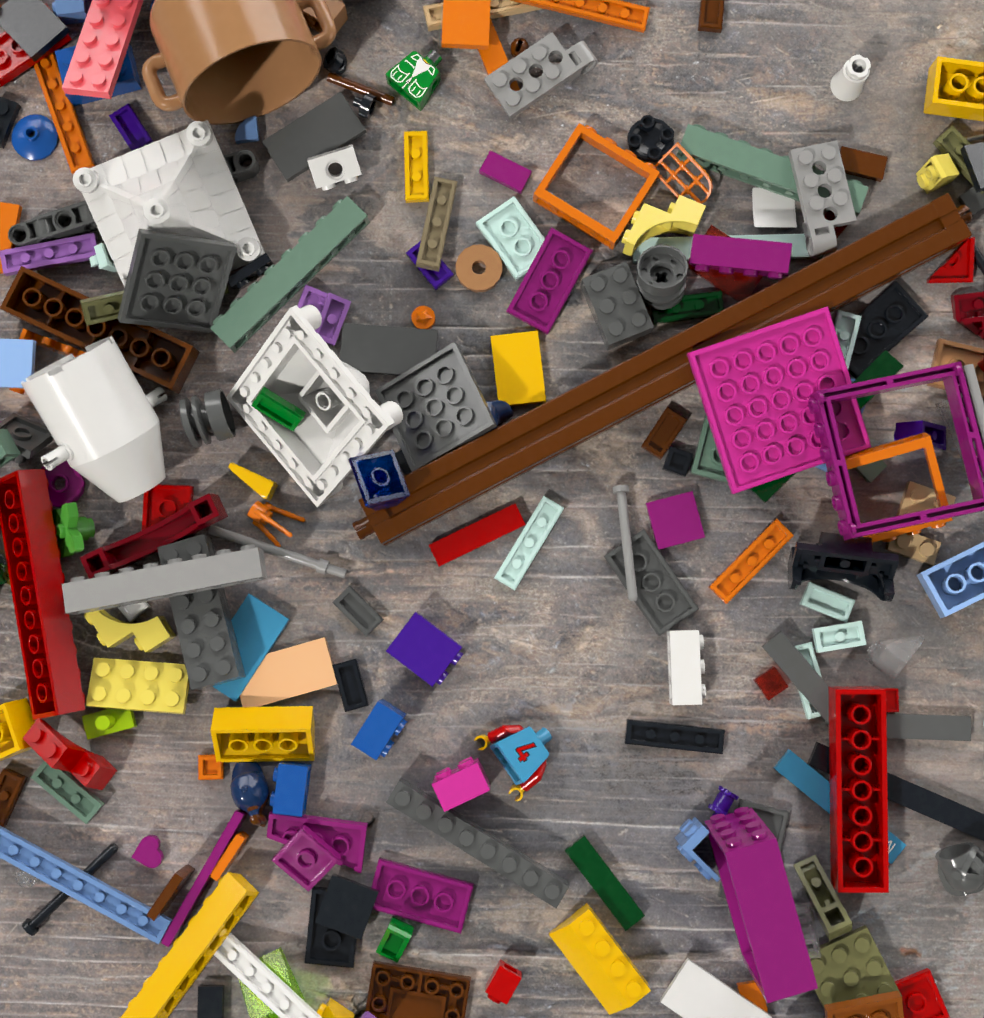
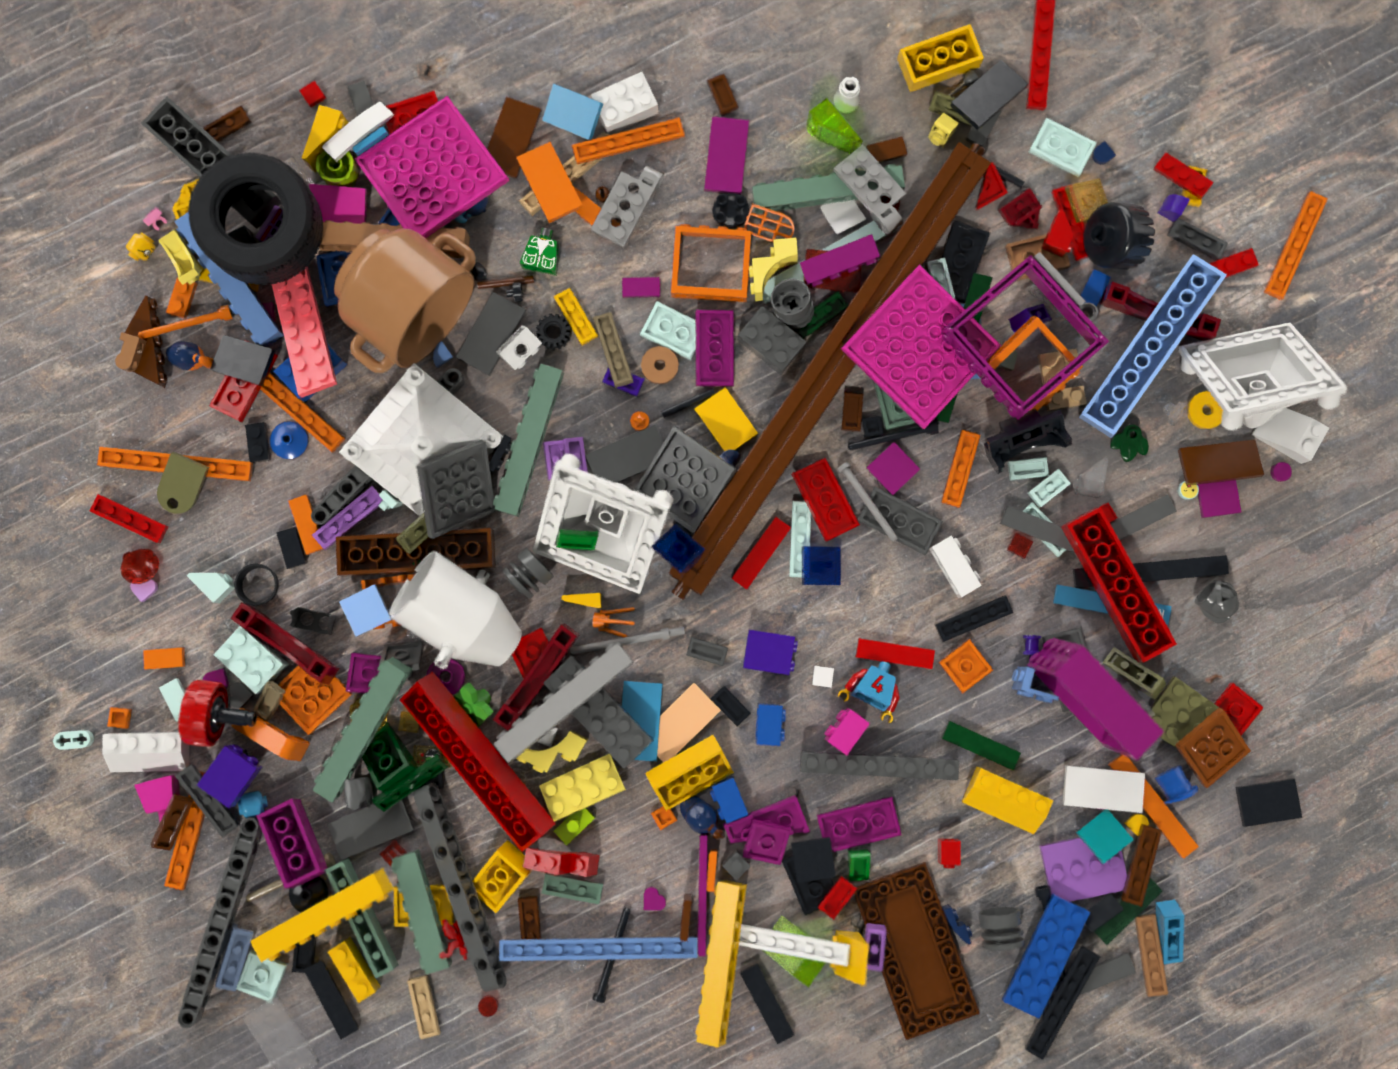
camera: 35 degrees left, 0 degrees up
dark purple tile [109,103,154,151] -> none
none -> black tyre [536,314,571,350]
none -> black bar [661,388,715,418]
none -> magenta tile [704,116,749,195]
none -> dark grey brick [722,849,751,881]
none -> red tile [791,457,860,542]
none -> clear blue tile [802,546,841,585]
none -> clear neon green slope [806,98,863,154]
none -> white tile [812,666,834,688]
none -> red tile [818,876,857,920]
none -> black piece [847,419,939,450]
none -> red tile [855,638,935,669]
none -> orange tile [938,639,993,693]
none -> dark green plate [1110,424,1149,462]

